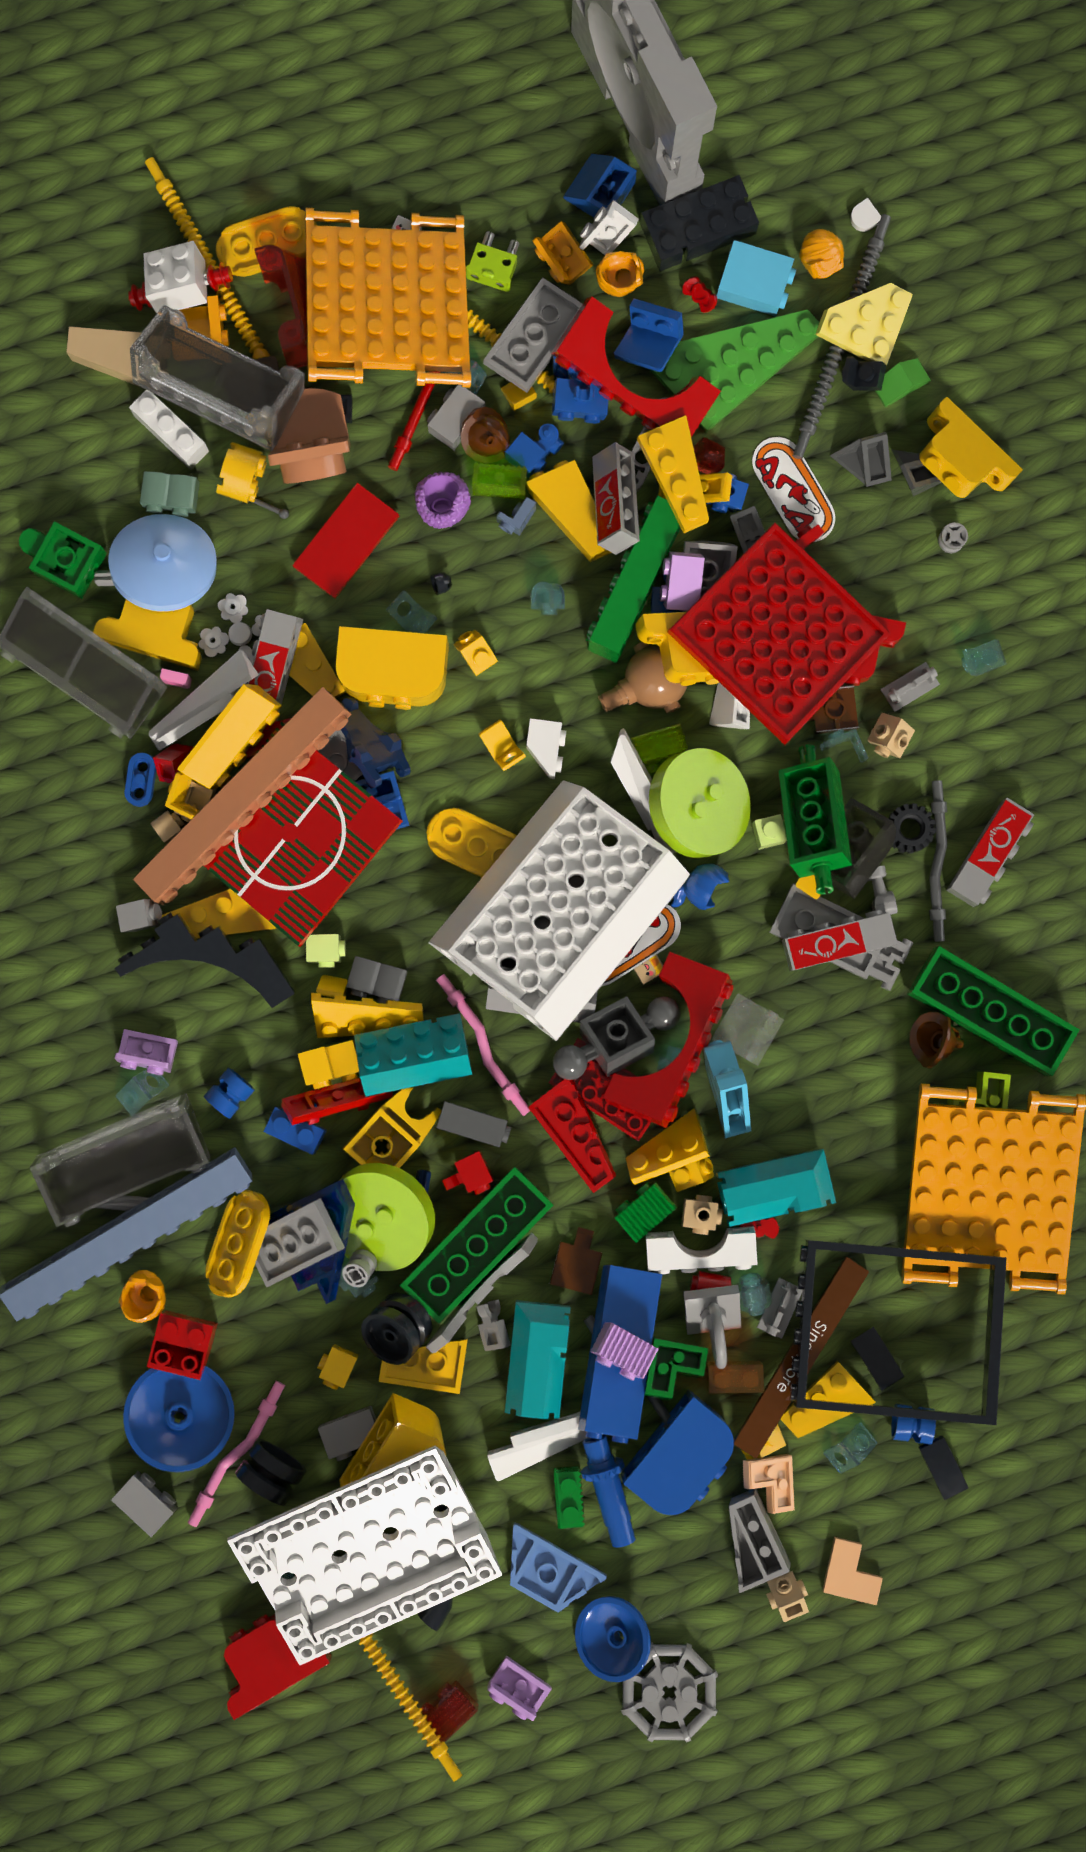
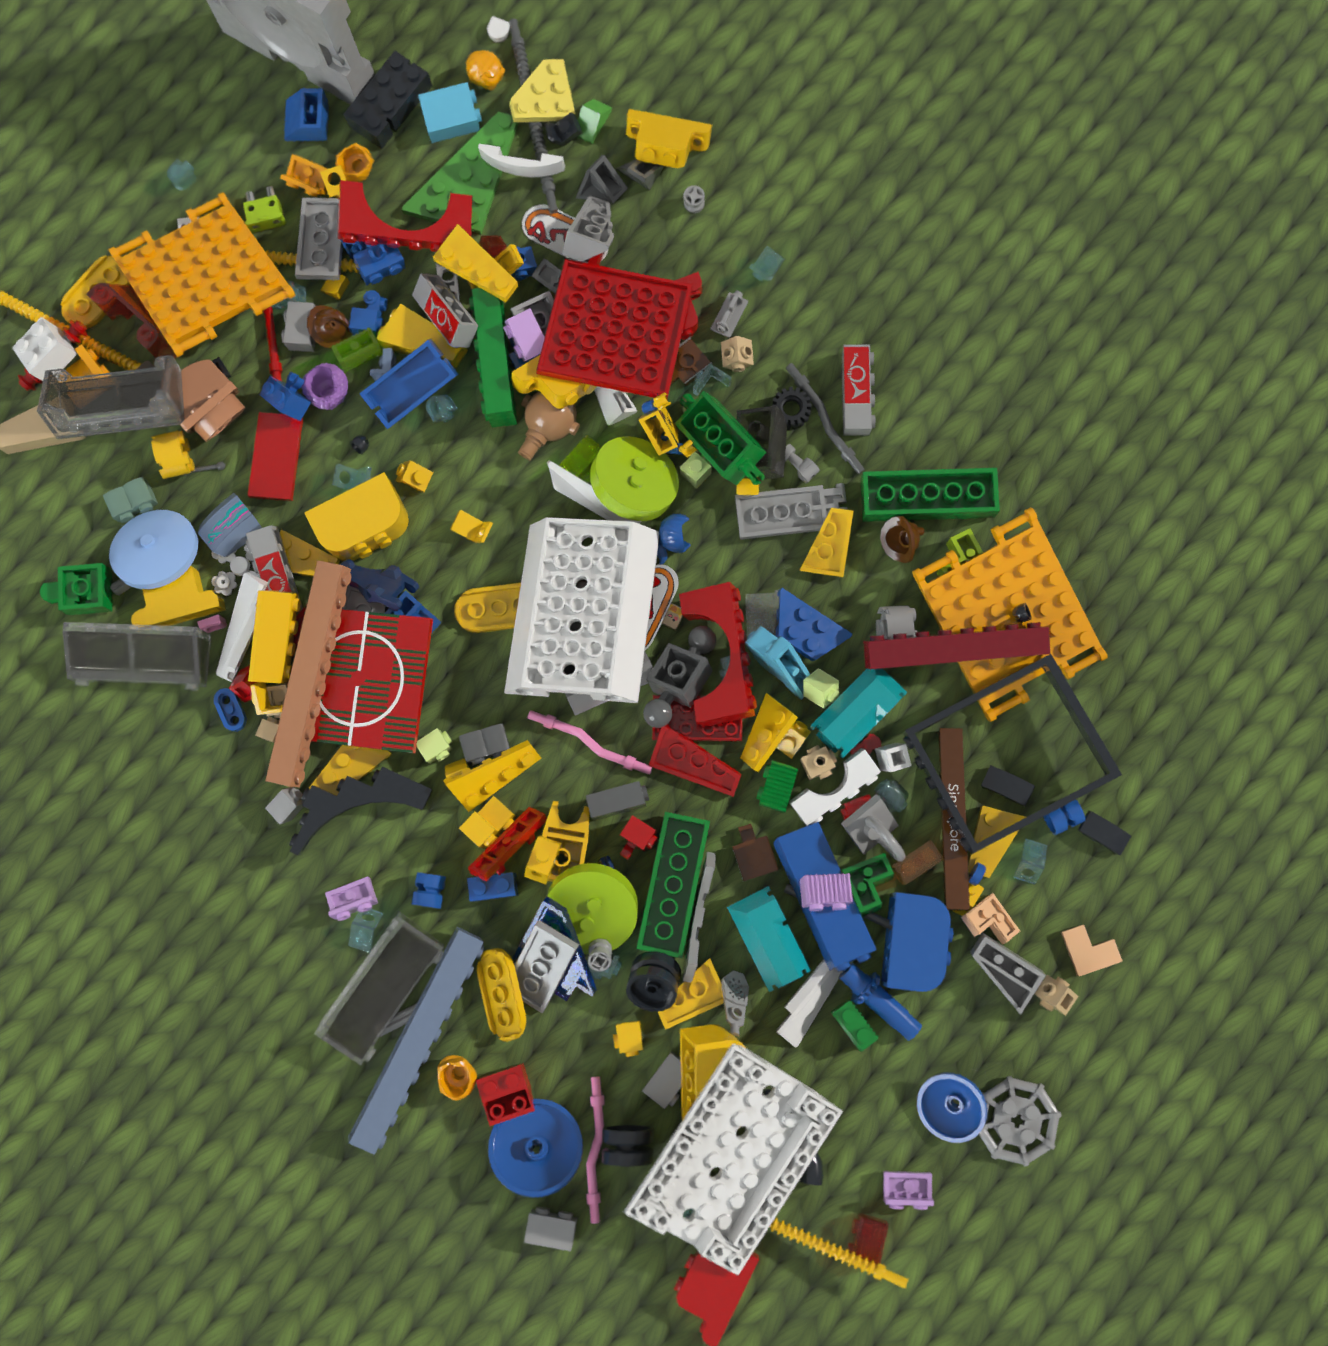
camera: 20 degrees left, 5 degrees down
white brick [129,388,209,470] -> none
teal piece [354,1013,472,1096] -> none
light grey plate [476,1299,511,1351] -> none
medium blue wing [510,1522,607,1612] -> none
white slope [527,718,566,779] -> none
white bracket [579,200,639,255] -> none
blue bracket [614,299,684,372] -> none
red piece [682,276,717,313] -> none
light grey hinge [757,1278,802,1339] -> none
brick [782,910,898,971] -> none
none -> clear light blue plate [167,158,197,190]
none -> sand blue slope [198,493,261,557]
none -> blue brick [259,372,311,421]
none -> yellow bracket [320,165,346,198]
none -> blue piece [360,339,458,429]
none -> white slope [478,144,565,177]
none -> yellow torso [524,835,562,885]
none -> light grey wedge [562,195,614,262]
none -> torso [639,392,697,458]
none -> light grey piece [721,970,749,1037]
none -> blue wing [776,588,852,662]
none -> yellow wing [799,507,854,577]
none -> yellowish green brick [803,668,839,709]
none -> dark red brick [864,622,1050,669]
none -> white brick [875,743,911,772]
none -> light grey brick [876,605,917,639]
none -> blue tile [968,862,986,886]
none -> black hinge [1012,603,1032,623]

